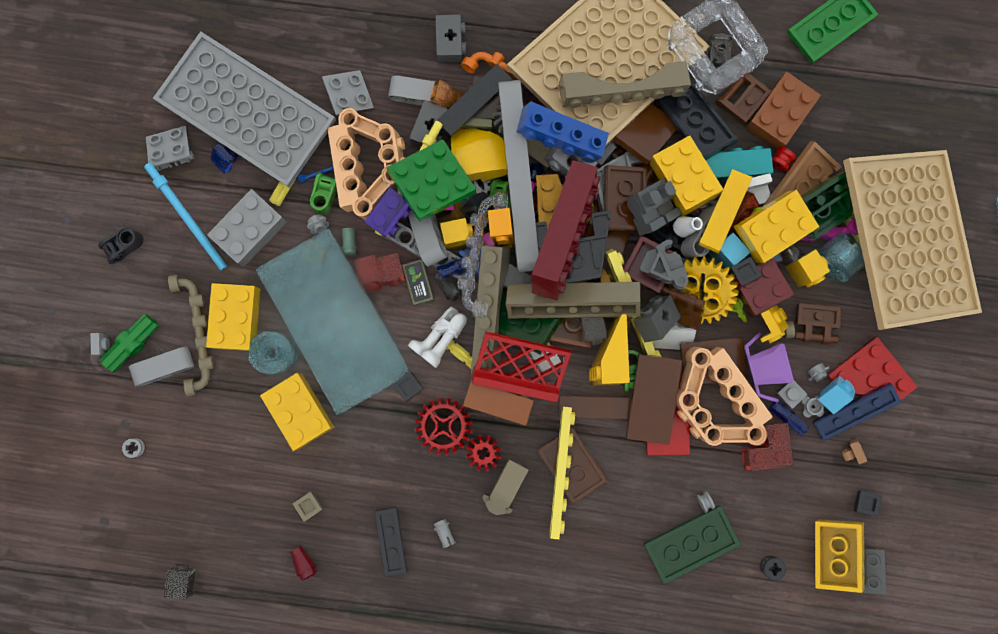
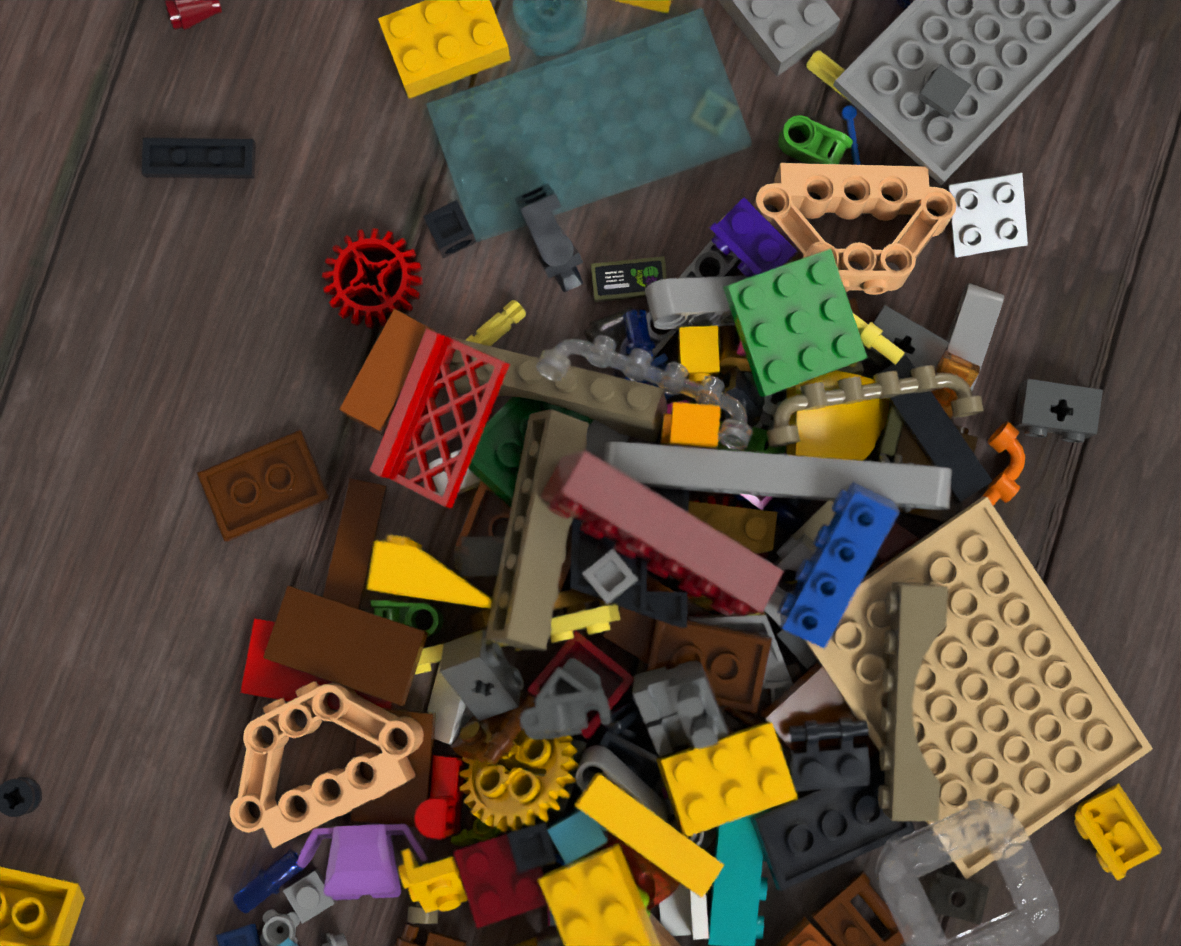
camera: 110 degrees right, 0 degrees up
dark tan plate [293,491,323,522] -> none
light grey plate [307,214,330,234] -> none
sand green pin [341,228,358,255] -> none
clear red brick [354,253,406,292] -> none
white piece [408,307,467,368] -> none
light grey pin [433,519,456,548] -> none
red gear [466,435,502,471] -> none
dark tan piece [482,458,529,515] -> none
light yellow plate [549,407,575,539] -> none
dark green plate [643,505,741,584] -> none
white cone [673,216,703,237] -> none
light grey bush [696,491,715,513] -> none
clear red brick [741,422,794,471] -> none
none -> red brick [414,754,466,839]
none -> black hips [514,183,584,292]
none -> light grey plate [582,549,638,605]
none -> dark tan bar [767,365,984,447]
none -> black plate [788,717,870,792]
none -> dark grey tile [917,64,971,118]

